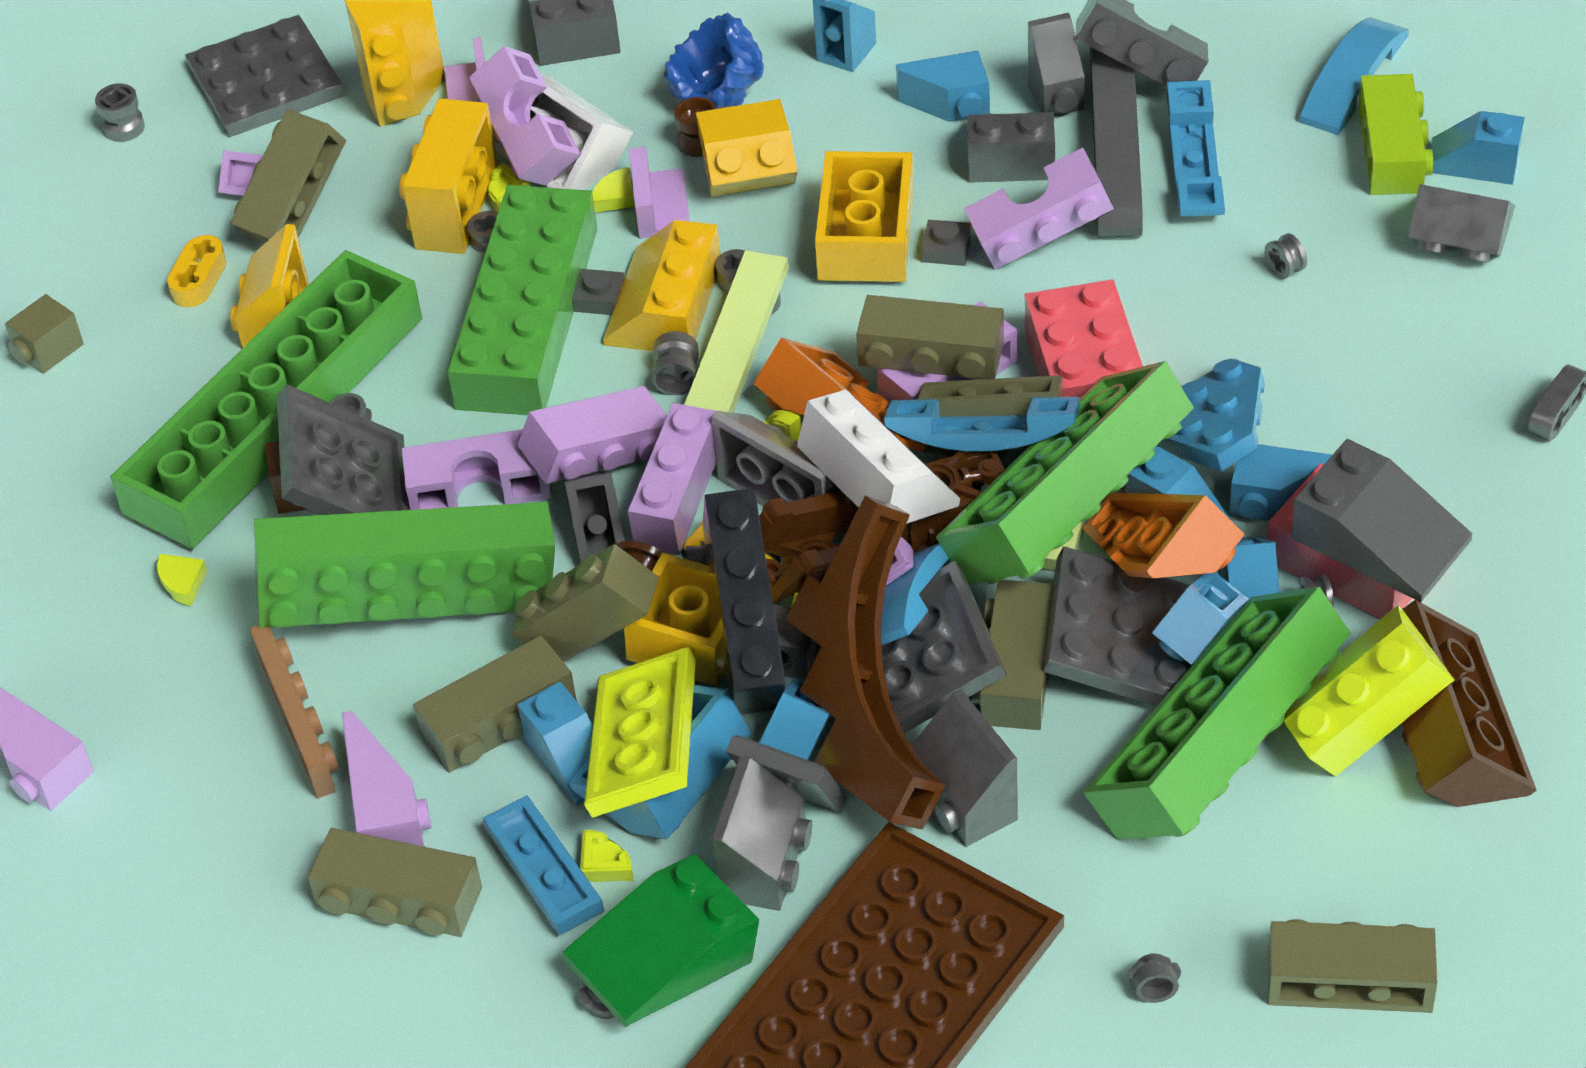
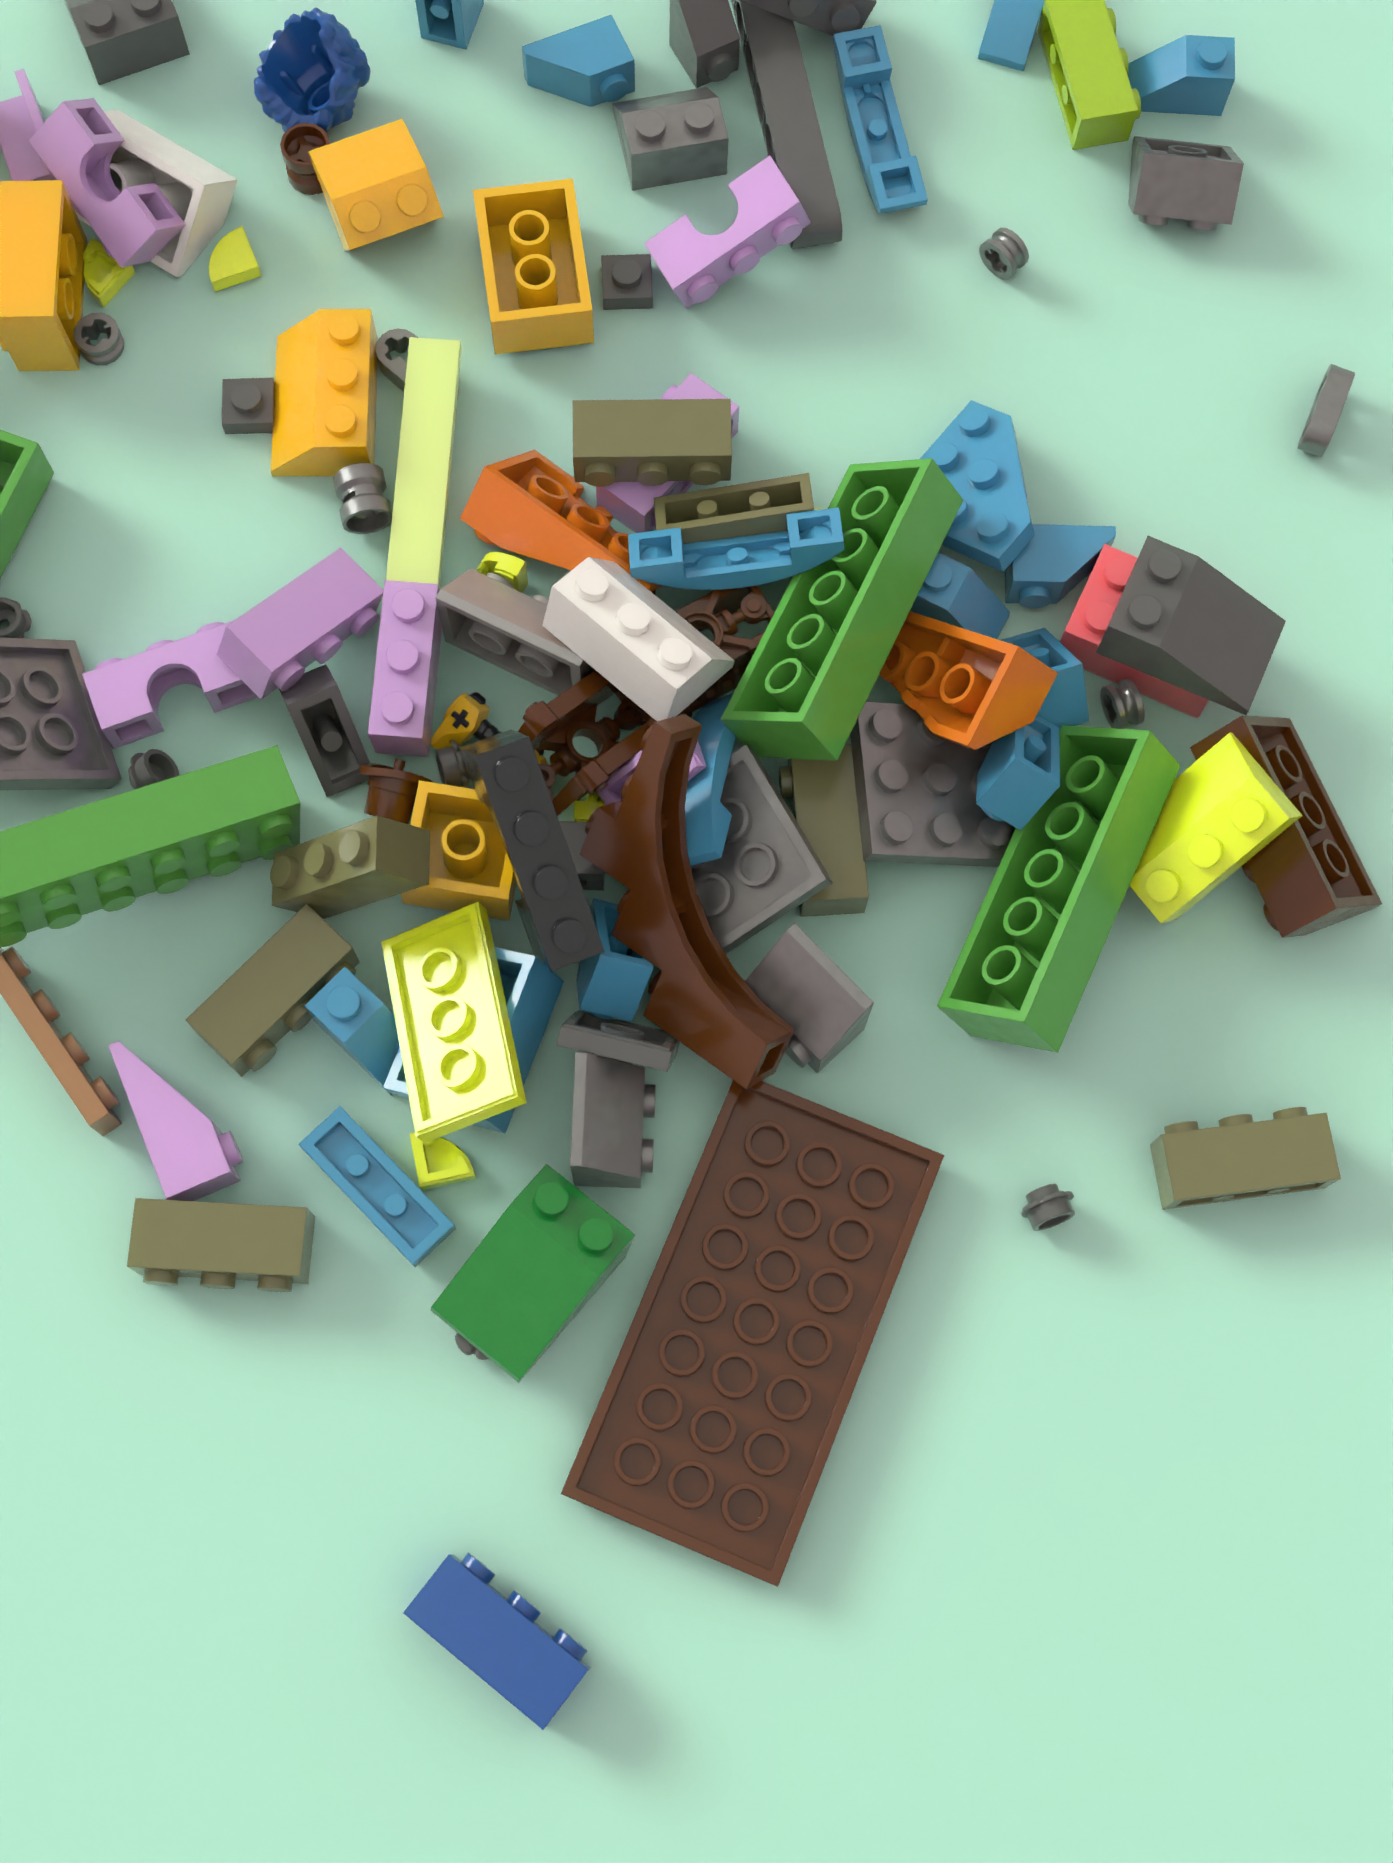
camera: 20 degrees left, 25 degrees up
bright green brick [448,185,598,415] -> none
lavender panel [629,147,690,239] -> none
coral brick [1024,279,1143,397] -> none

